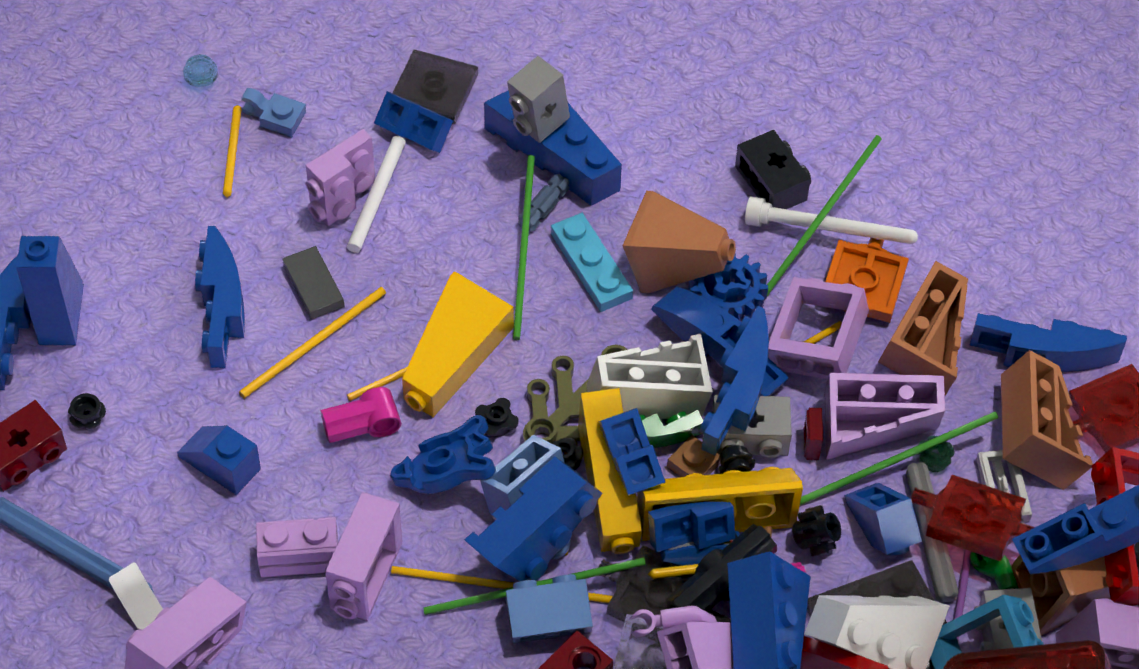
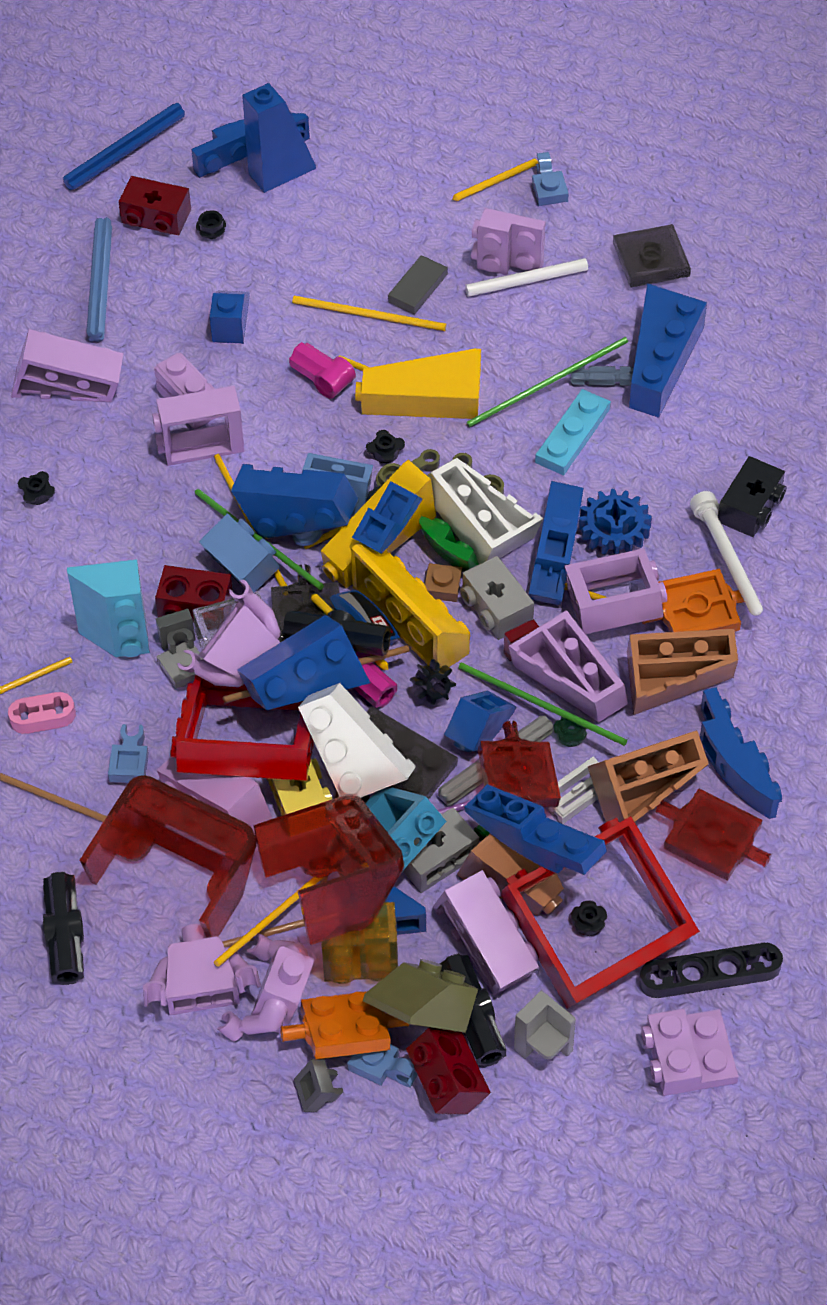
camera: 60 degrees right, 0 degrees up
white sticker [109,562,163,630] -> none
clear light blue plate [183,54,218,87] -> none
blue slope [195,226,245,368] -> none
blue slope [374,91,453,153] -> none
blue tile [390,415,496,494] -> none
light grey brick [507,56,570,143] -> none
nougat slope [622,190,736,294] -> none
blue slope [648,502,735,552] -> none
blue slope [699,306,769,456] -> none
black plate [718,445,755,474] -> none
bright green axle [764,135,882,300] -> none

